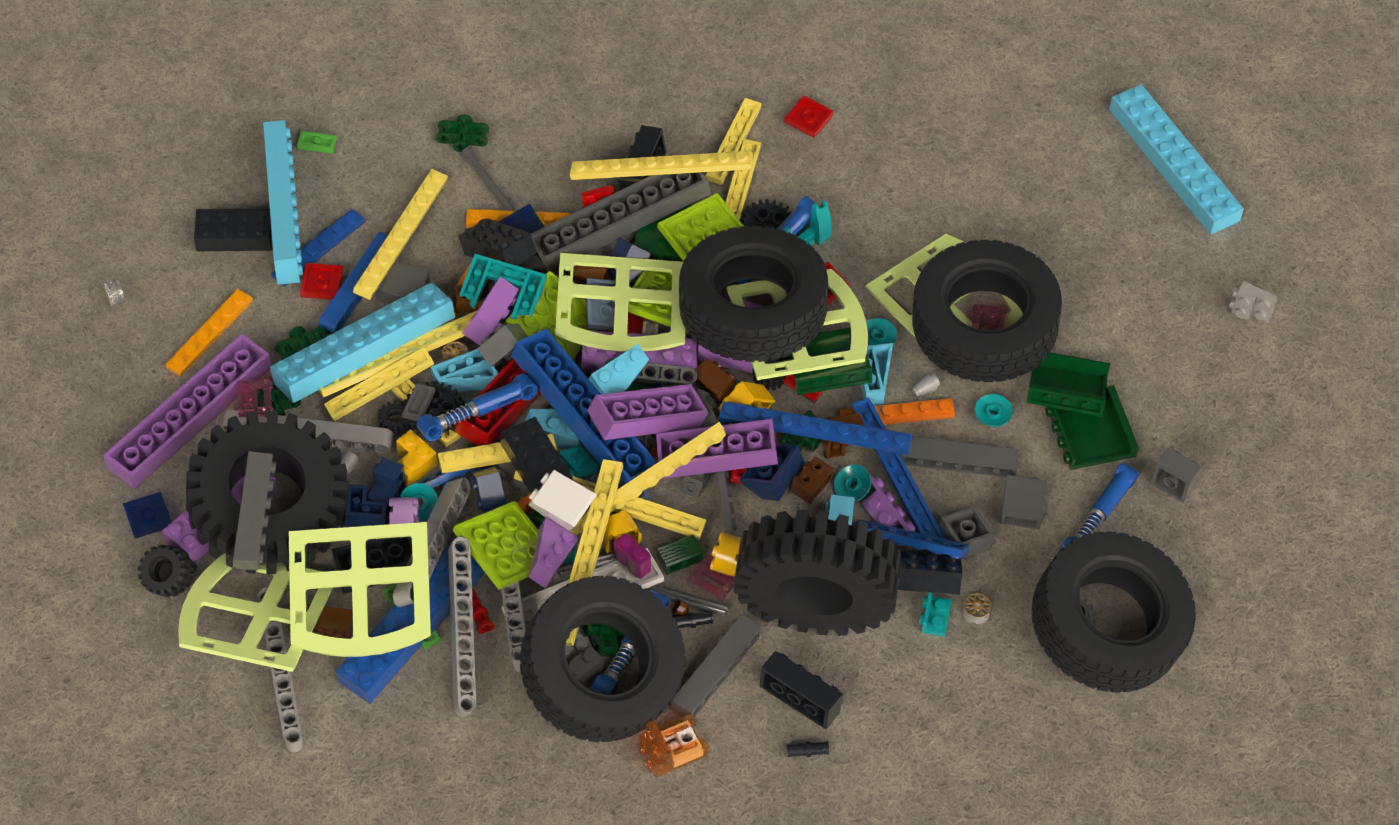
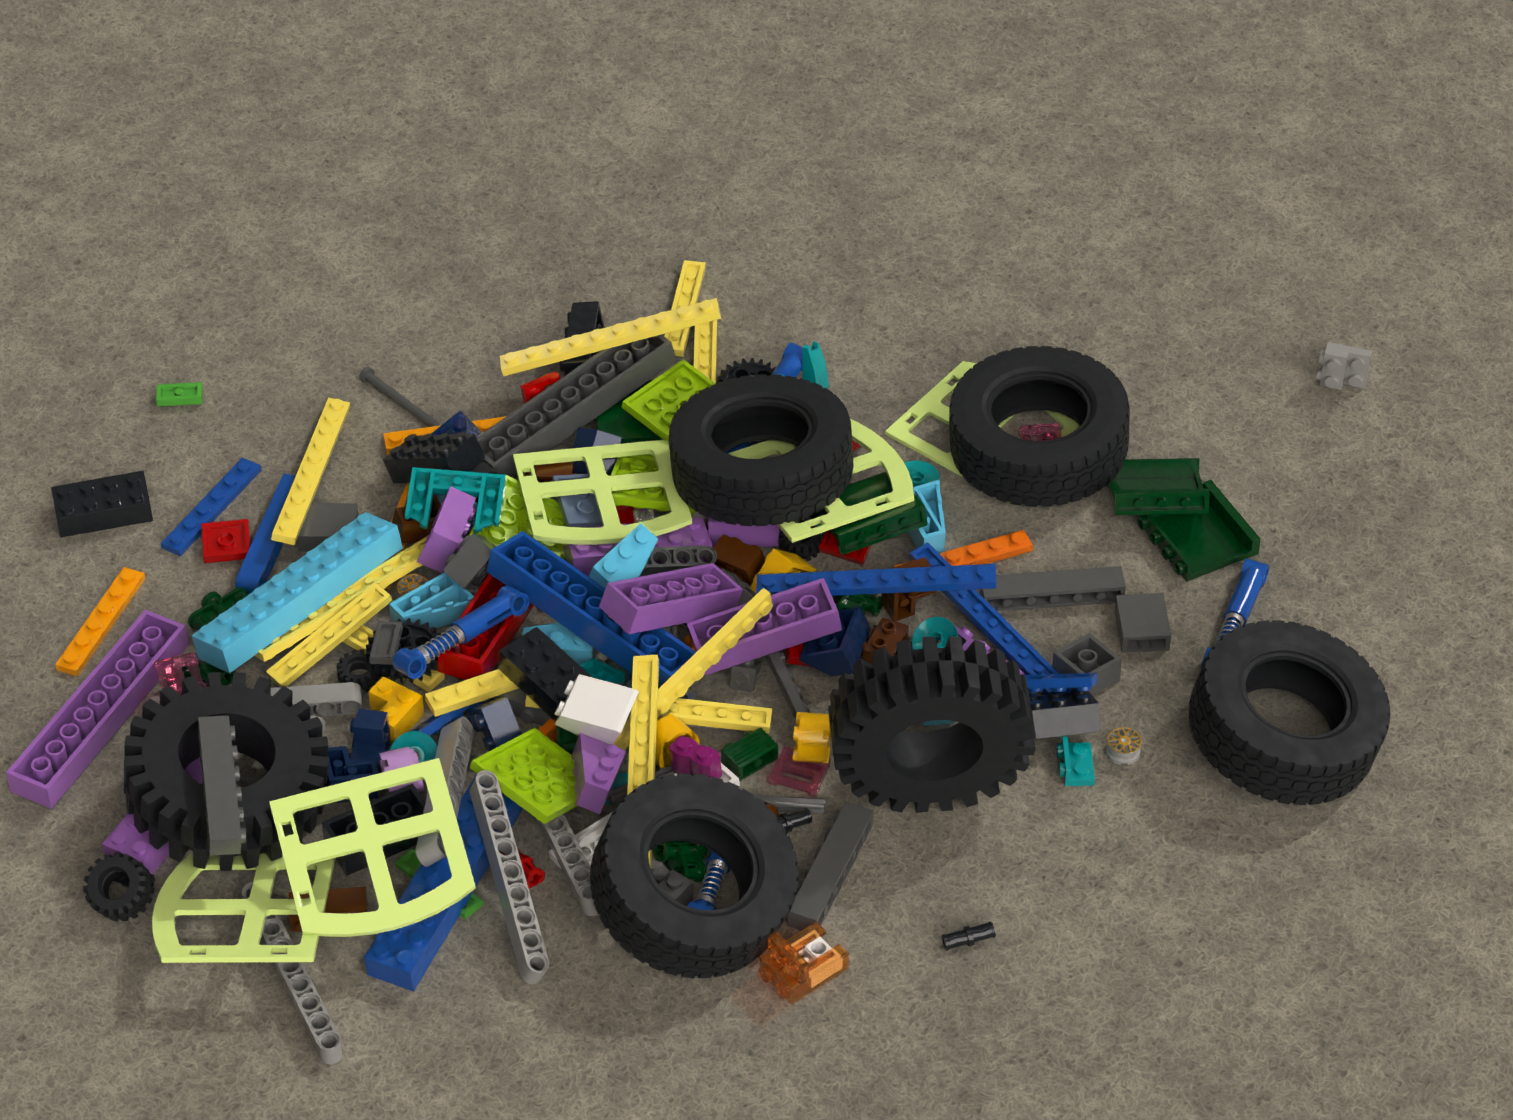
camera: 10 degrees left, 10 degrees down
clear blue plate [123,492,172,539] -> none
medium azure brick [263,120,303,285] -> none
dark green axle [436,114,490,152] -> none
black brick [759,650,843,730] -> none
red plate [784,95,834,138] -> none
light grey cone [911,373,940,398] -> none
teal dish [975,394,1013,427] -> none
medium azure brick [1109,84,1244,235] -> none
dark grey brick [1150,448,1202,503] -> none

